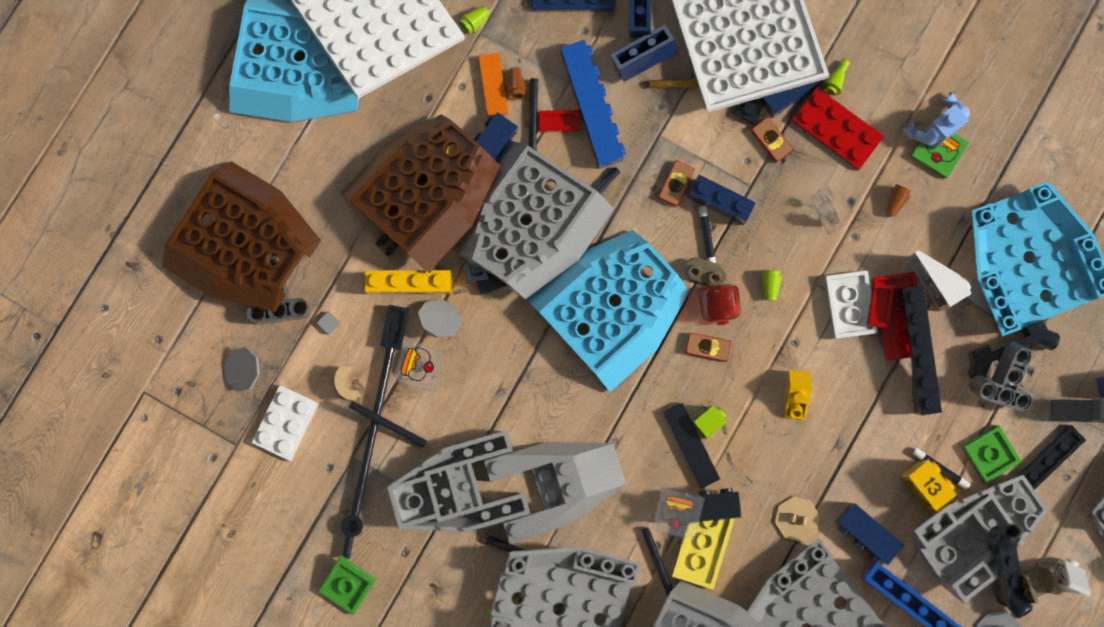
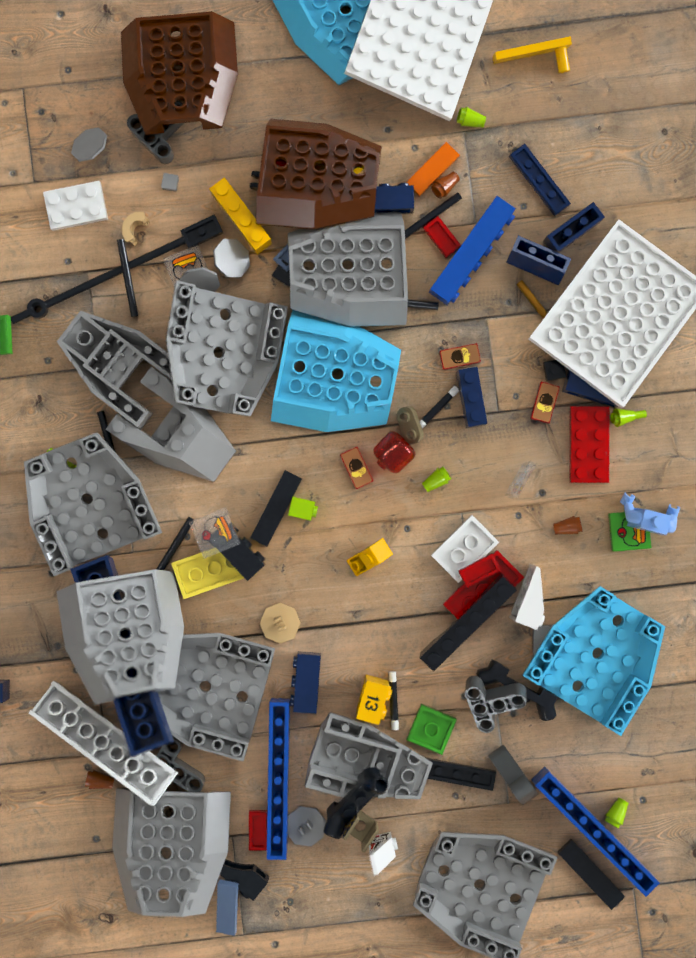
camera: 50 degrees right, 5 degrees up
none -> light grey wedge [166,280,288,416]
none -> light grey piece [179,267,220,292]

